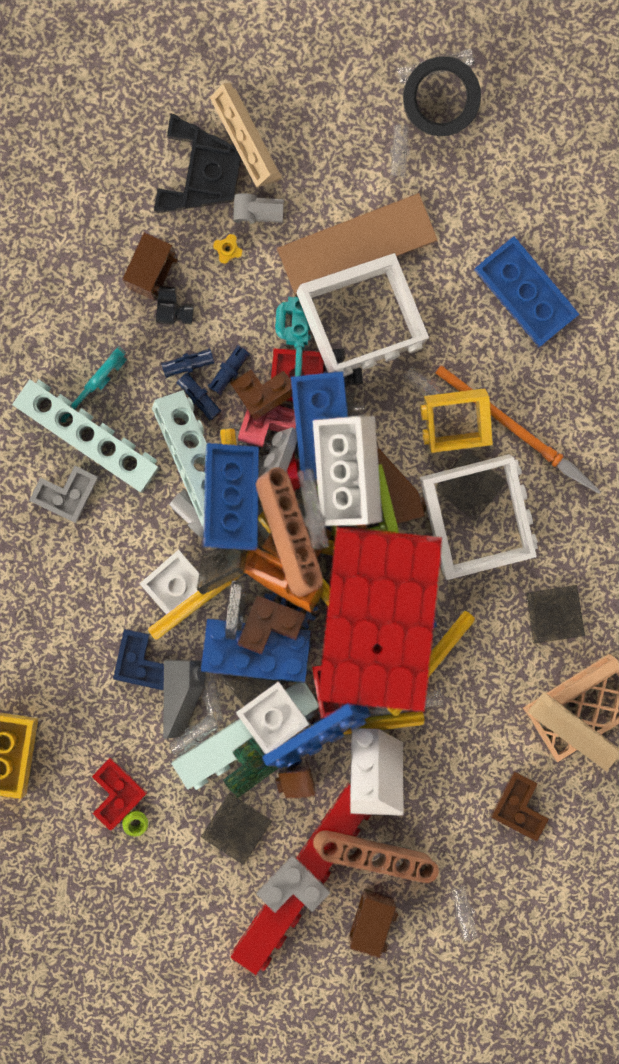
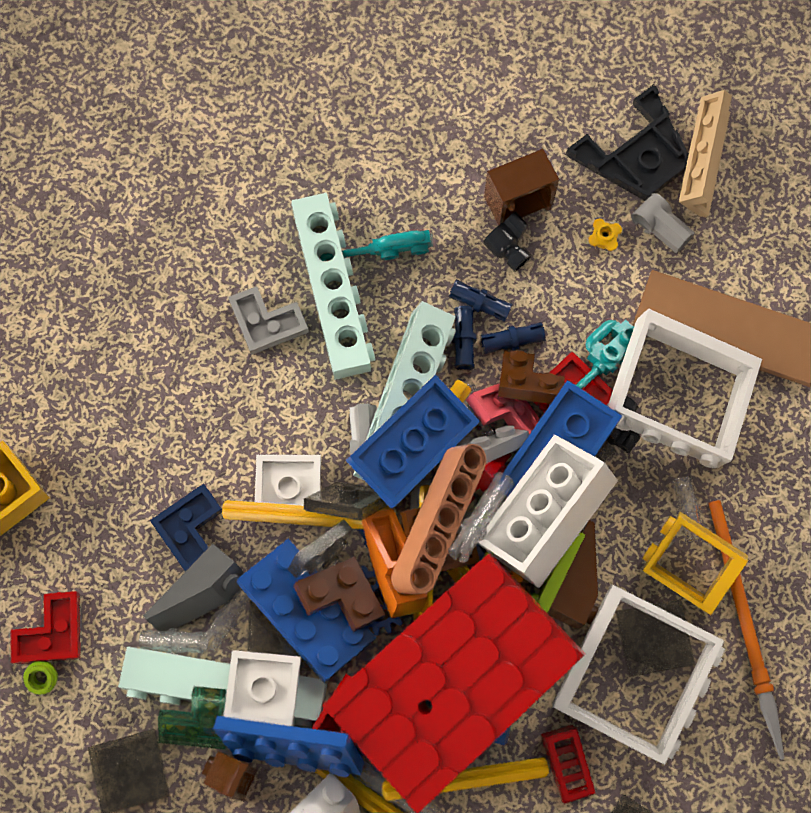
camera: 40 degrees right, 15 degrees down
none -> red slope [541,725,596,804]

